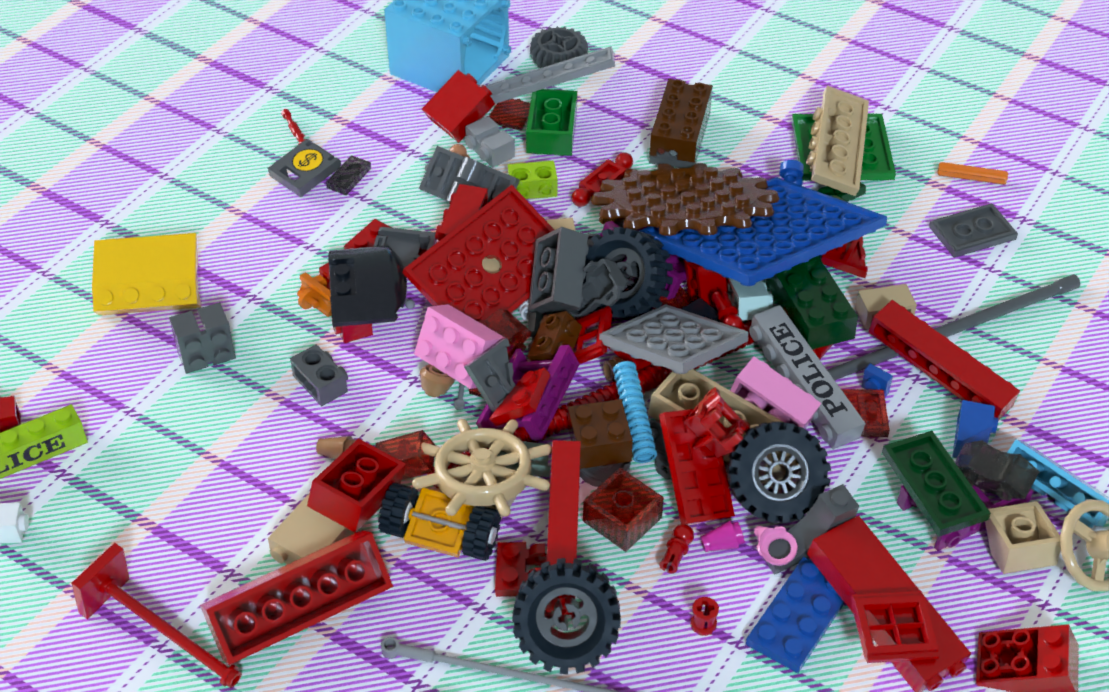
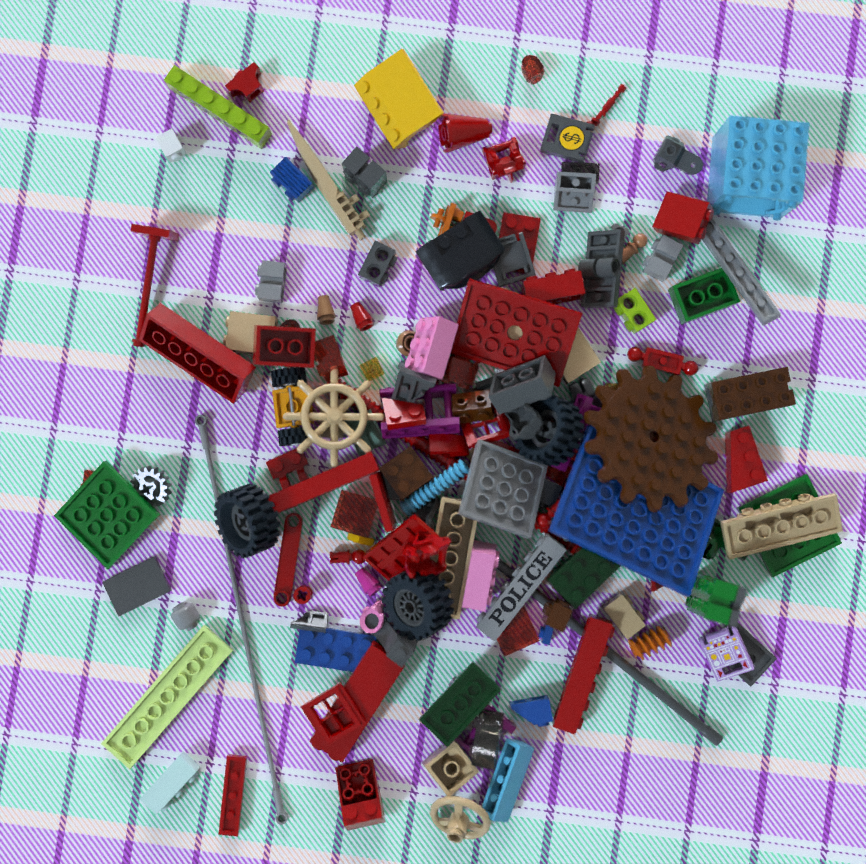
camera: 70 degrees right, 40 degrees up
clear red piece [489,99,530,131] -> none
dark grey gear [530,26,588,68] -> none
blue plate [779,160,804,186] -> none
orange axle [938,162,1008,185] -> none
none -> light grey brick [255,260,287,304]
none -> blue brick [270,157,314,203]
none -> red piece [274,513,303,607]
none -> tan piece [287,119,370,241]
none -> dark grey tile [290,610,329,633]
none -> yellow tile [347,532,375,546]
none -> red cone [350,302,374,331]
none -> clear yellow tile [359,357,385,381]
none -> red tile [369,471,398,533]
none -> red slope [429,434,469,457]
none -> red cone [438,113,492,153]
none -> red piece [482,137,526,183]
none -> clear red piece [521,55,545,85]
none -> reddish brown brick [542,597,573,632]
none -> light grey brick [553,171,596,213]
none -> orange piece [628,626,673,660]
none -> dark grey piece [653,135,703,175]
none -> green piece [686,573,748,628]
none -> lavender container [698,627,755,682]
none -> red wedge [725,426,768,493]

